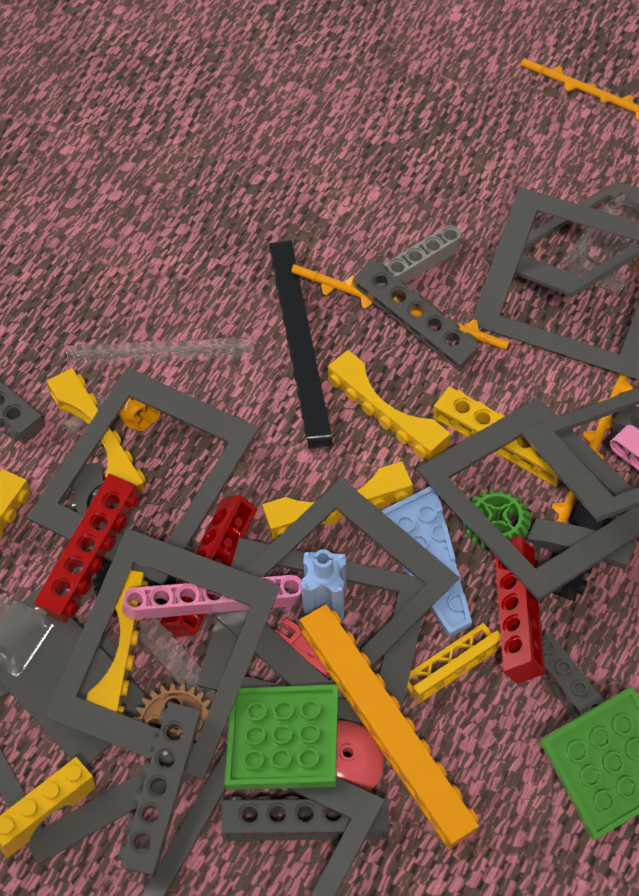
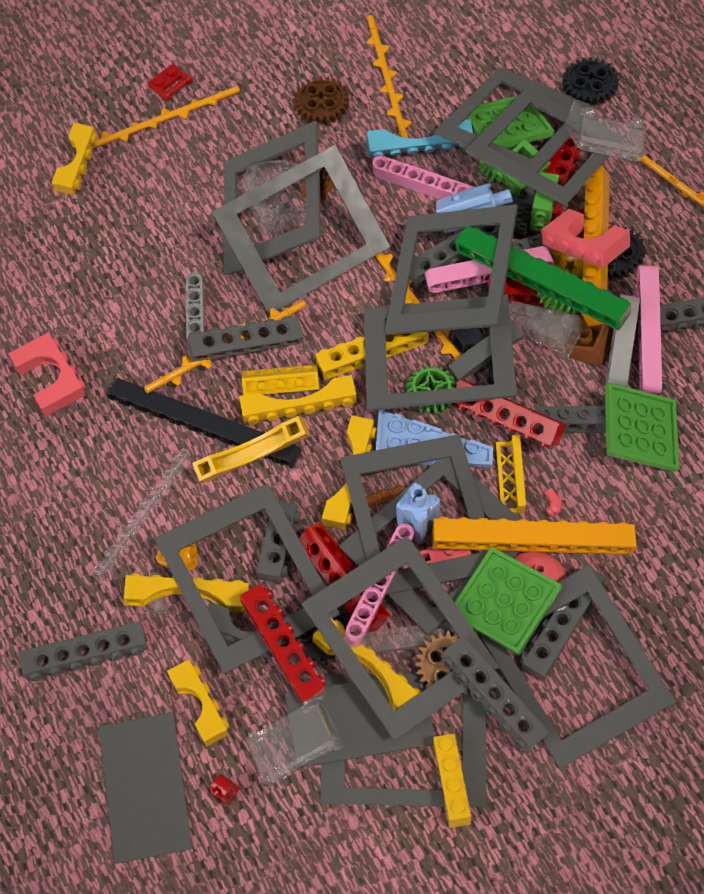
camera: 55 degrees left, 5 degrees up
none -> coral arch [8,333,86,417]
none -> yellow arch [52,123,98,195]
none -> yellow arch [192,416,311,482]
none -> yellow fence [242,364,319,395]
none -> dark grey brick [256,501,301,583]
none -> clear orange pin [366,485,404,508]
none -> coral arm [544,488,562,517]

